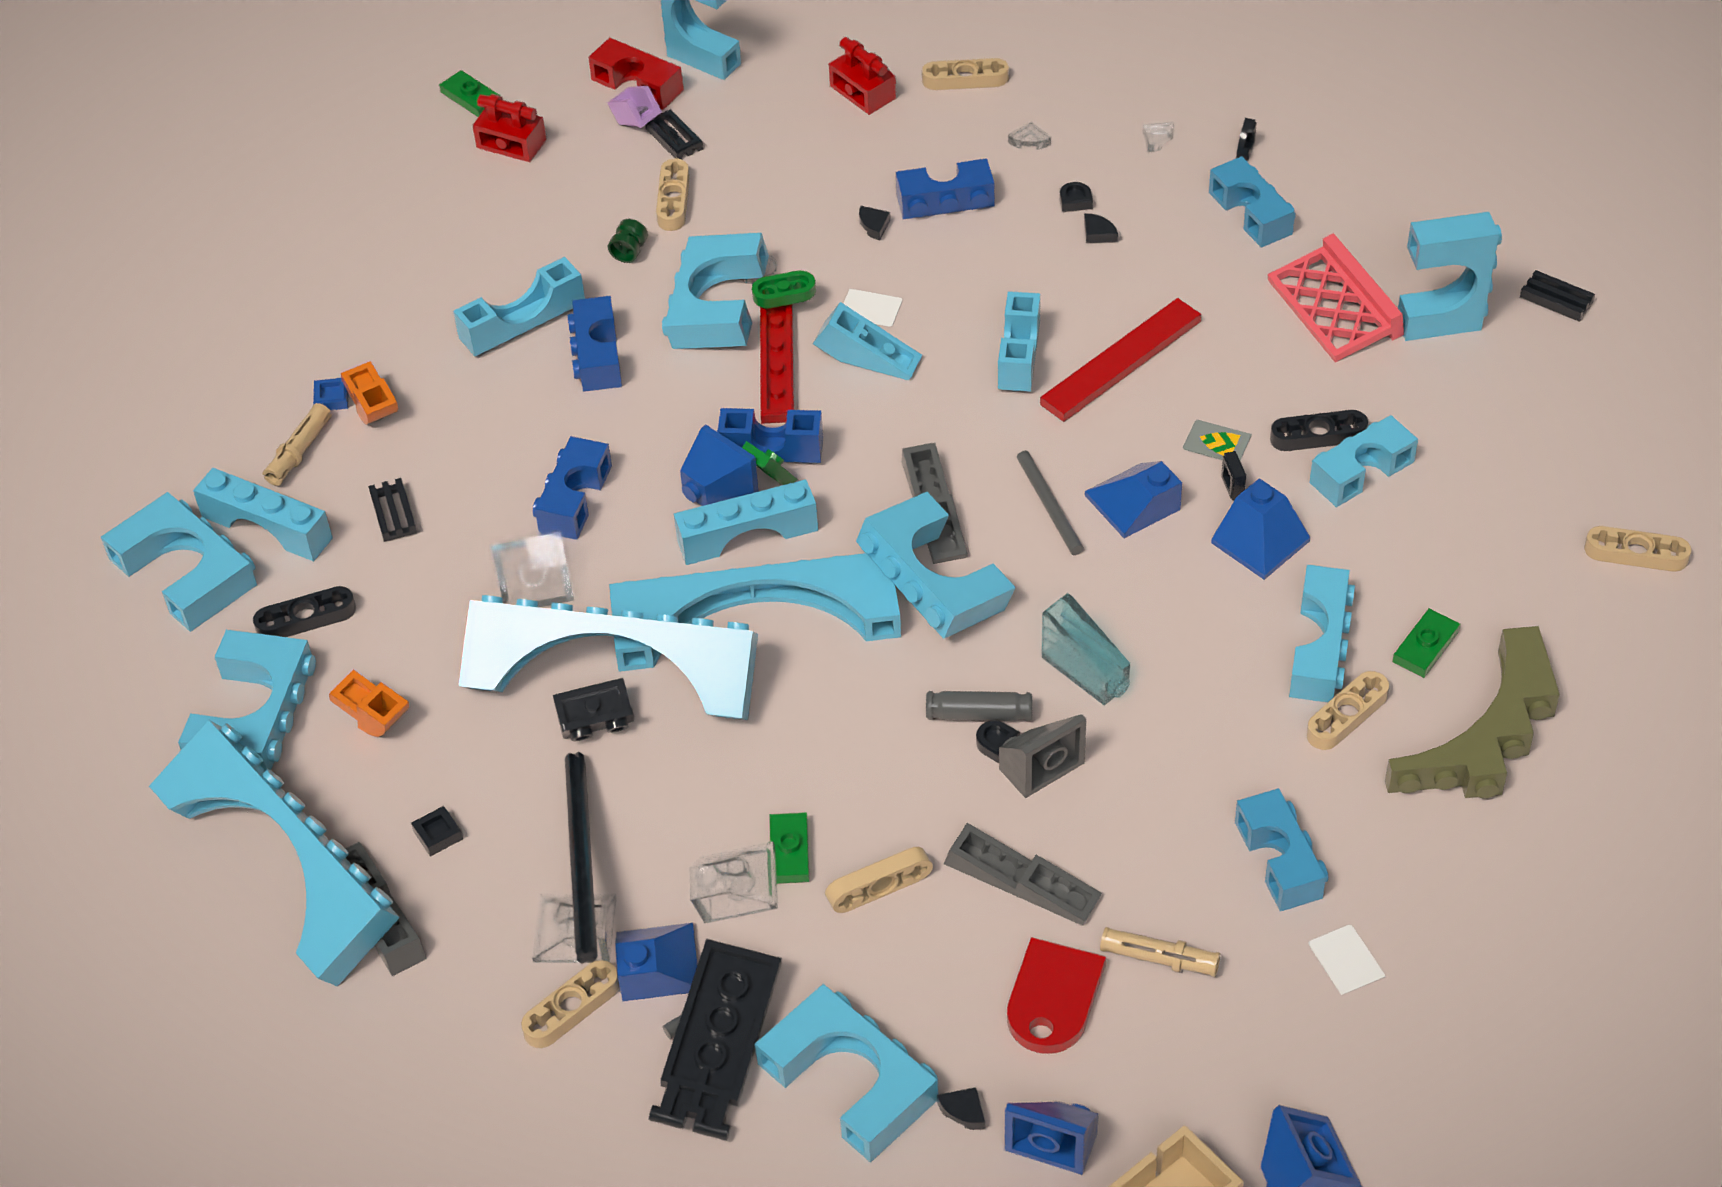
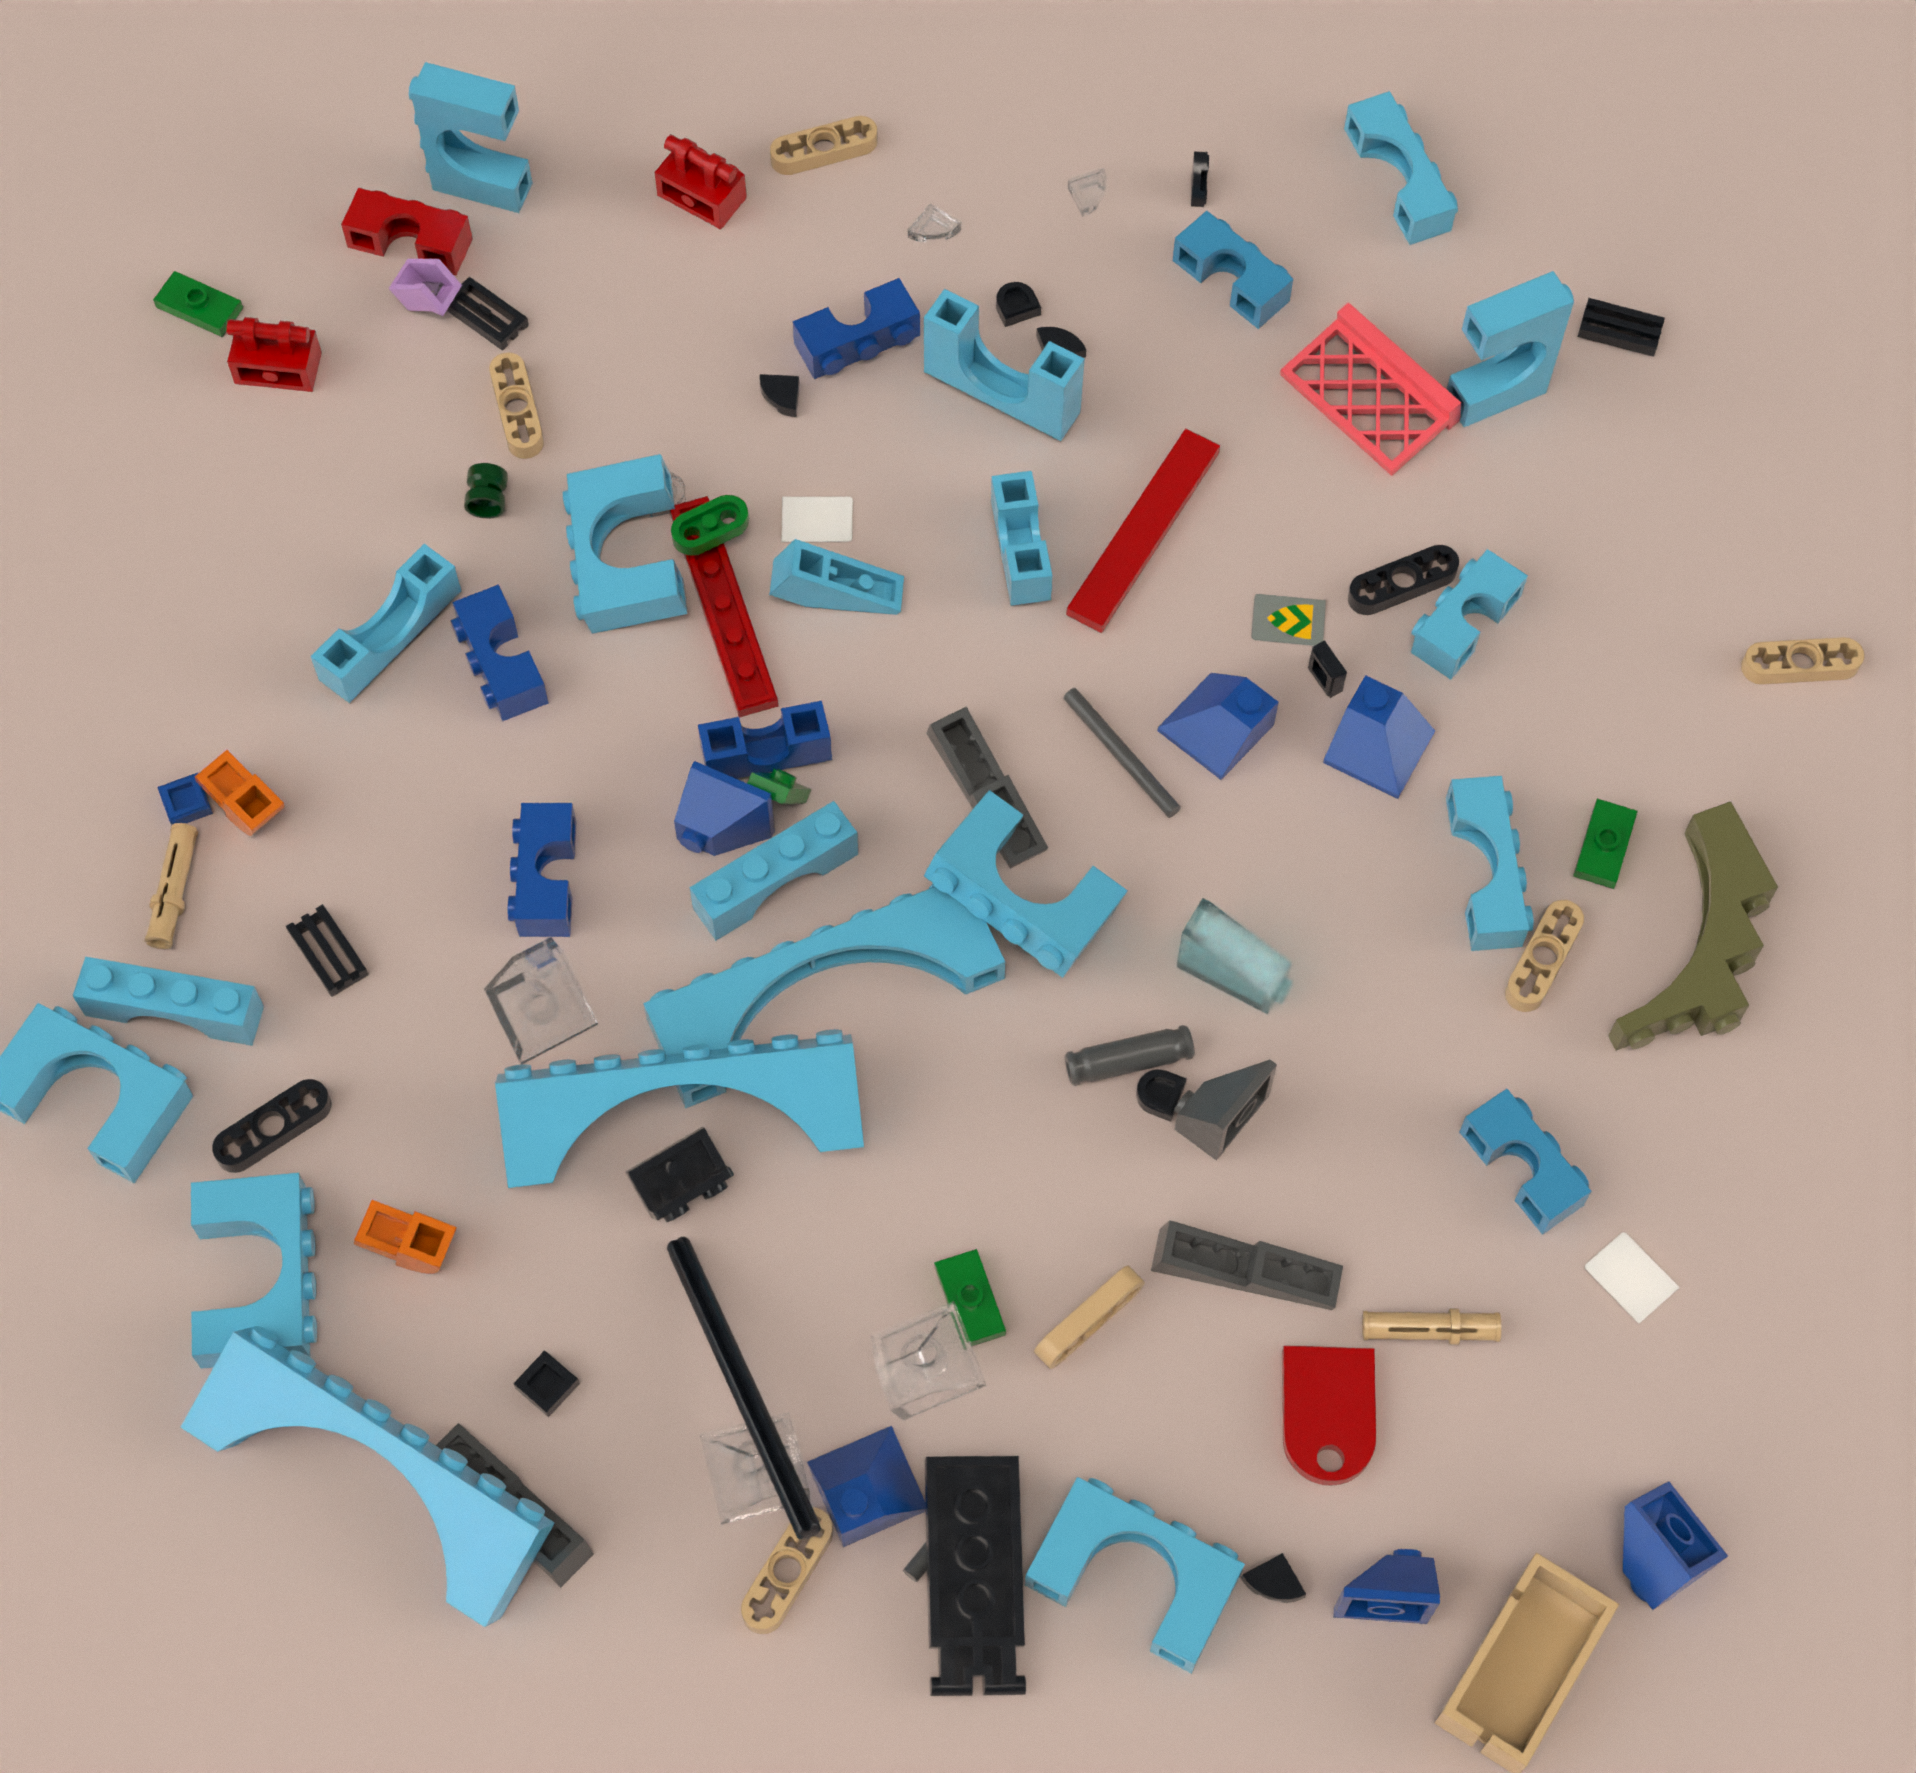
camera: 20 degrees left, 15 degrees up
none -> medium azure arch [924,289,1085,441]
none -> medium azure arch [1344,91,1458,245]

